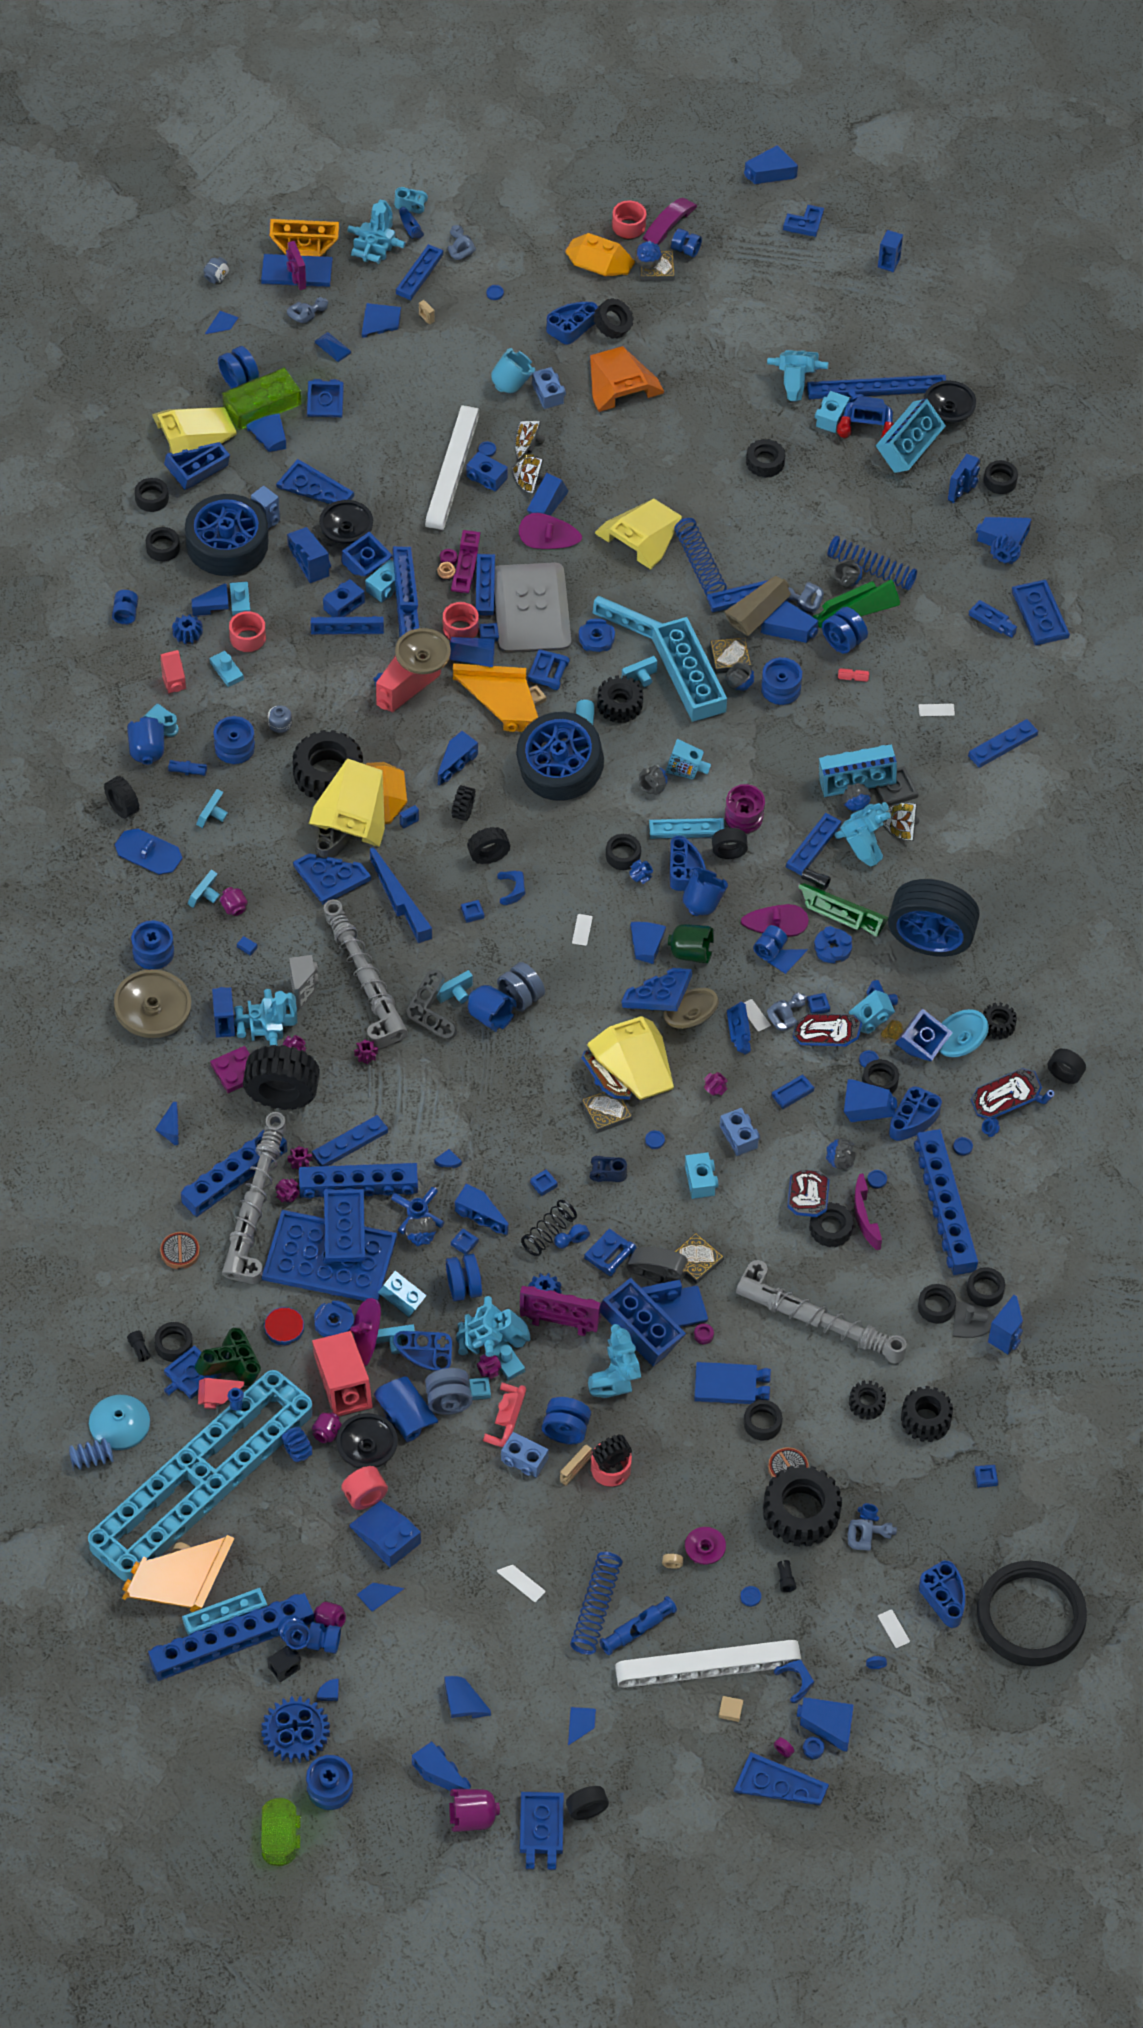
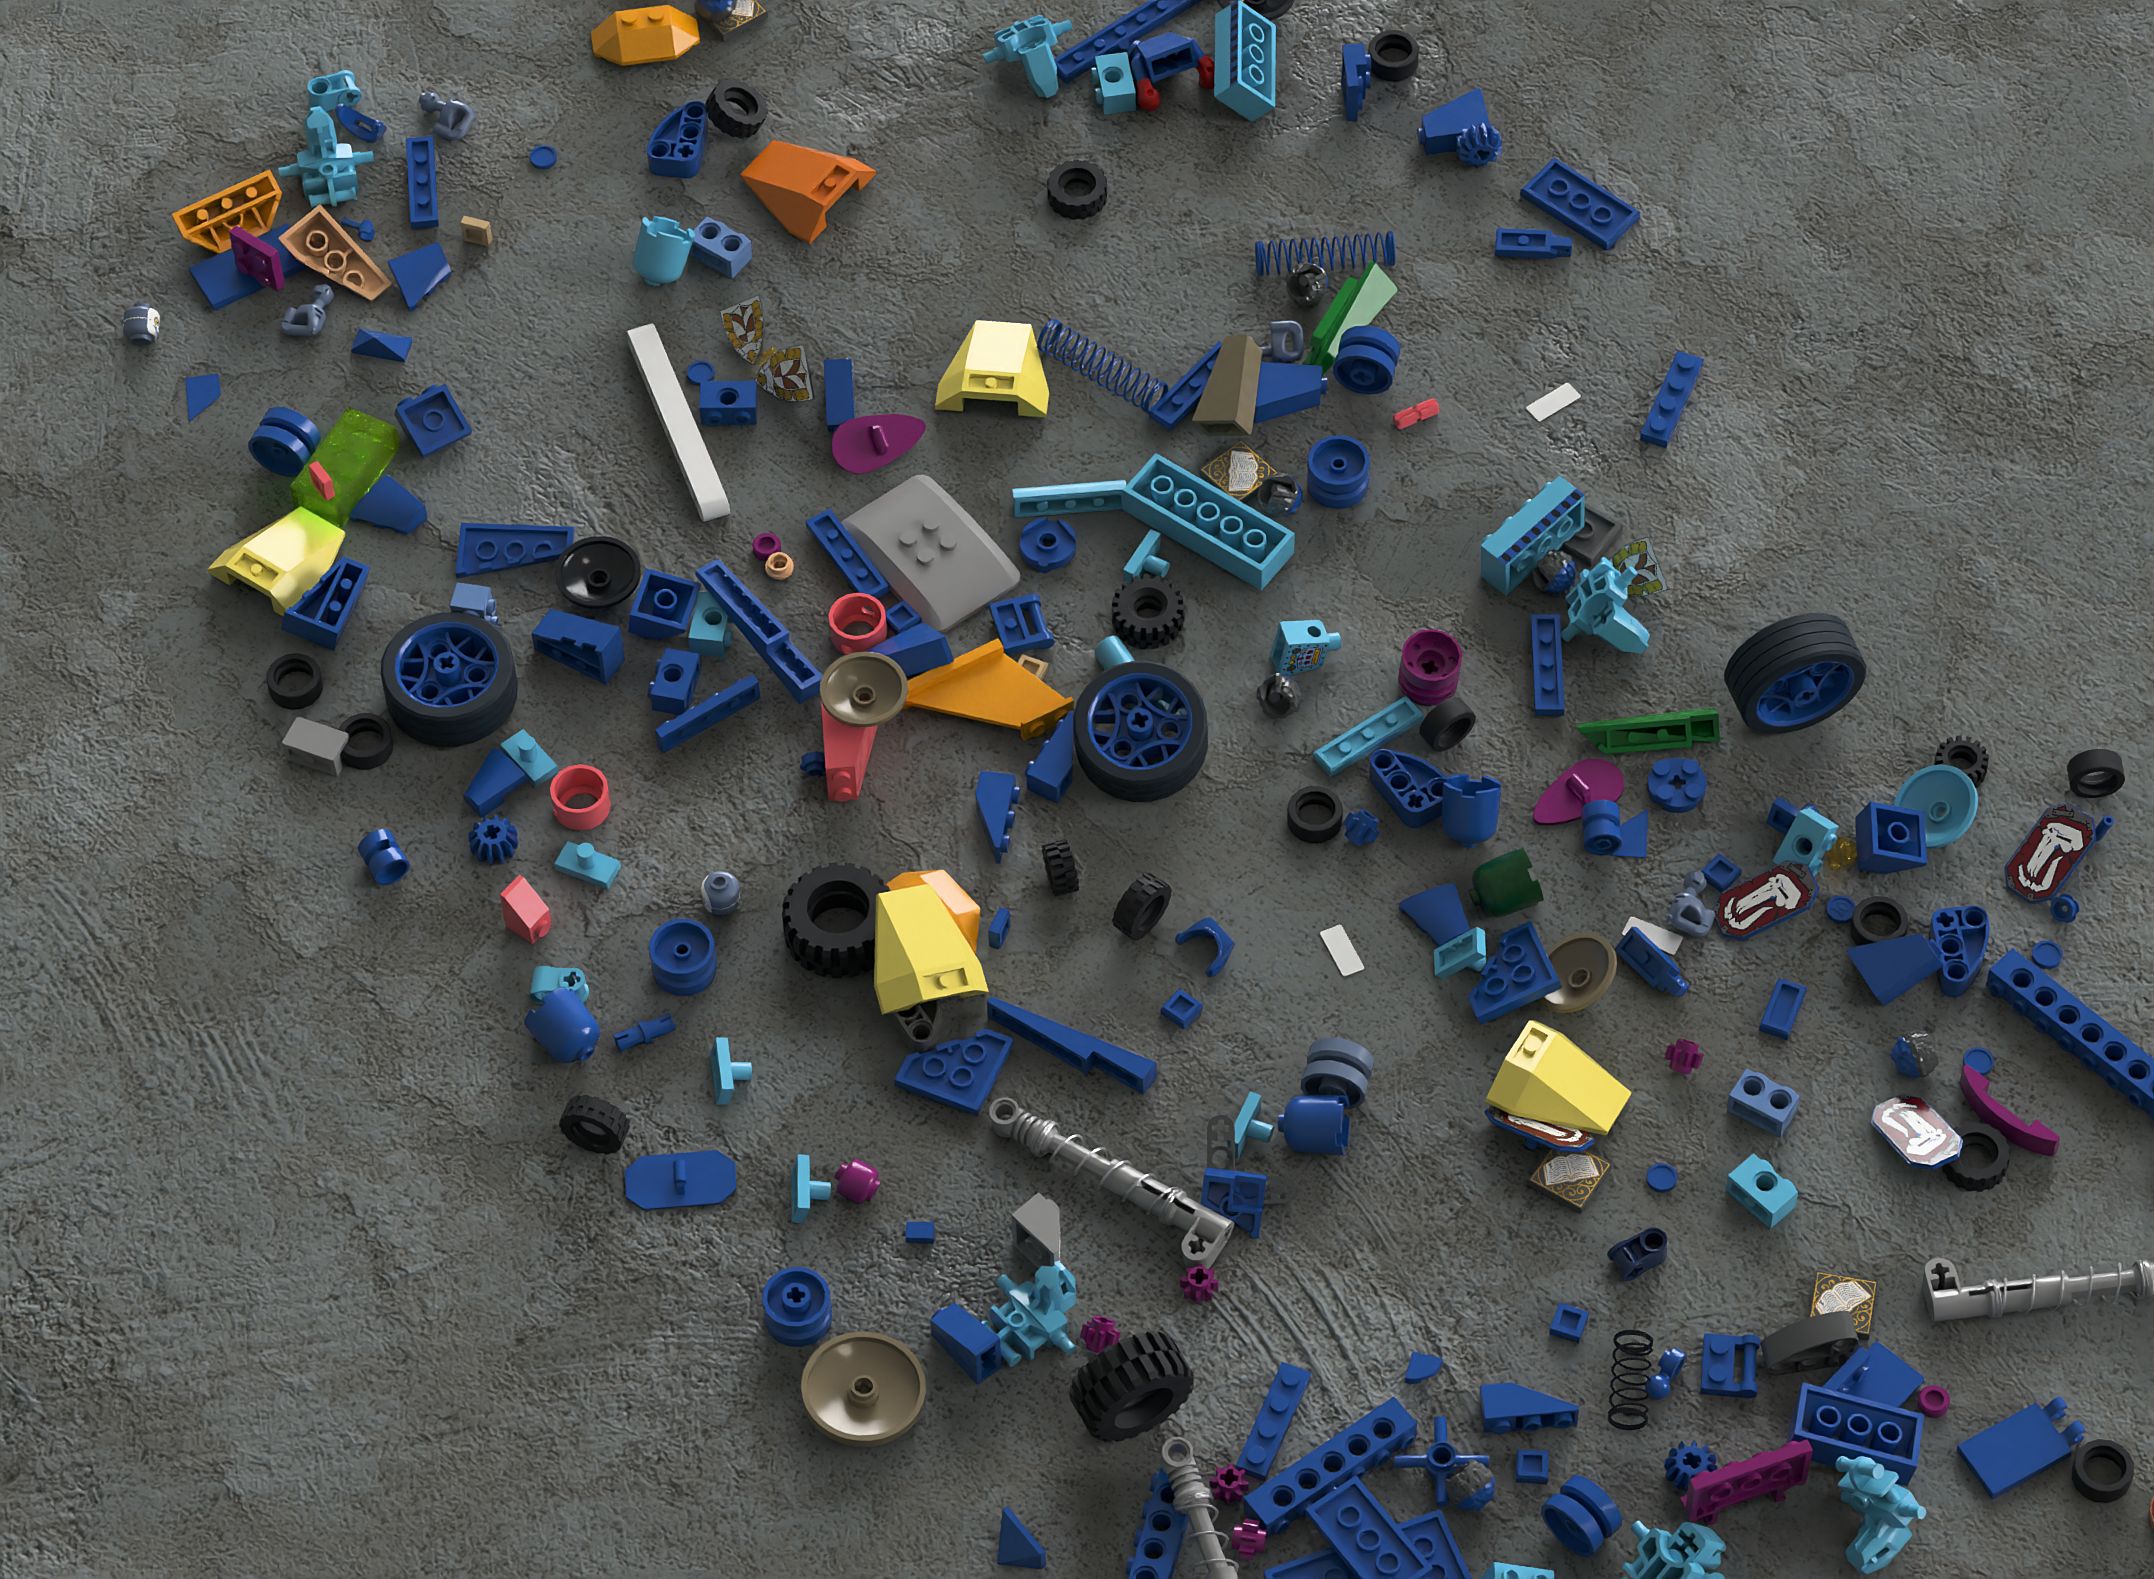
camera: 30 degrees left, 0 degrees up
magenta plate [210,1046,250,1093] -> none
magenta slope [451,530,481,594] -> none
black pin [801,868,831,891] -> none
none -> light nougat wedge [278,204,393,302]
none -> light grey panel [282,717,349,777]
none -> coral tile [309,461,335,500]
none -> blue hand [341,218,376,242]
none -> blue slope [1025,710,1074,804]
none -> blue slope [1201,1167,1267,1238]
none -> medium azure tile [1434,927,1486,979]

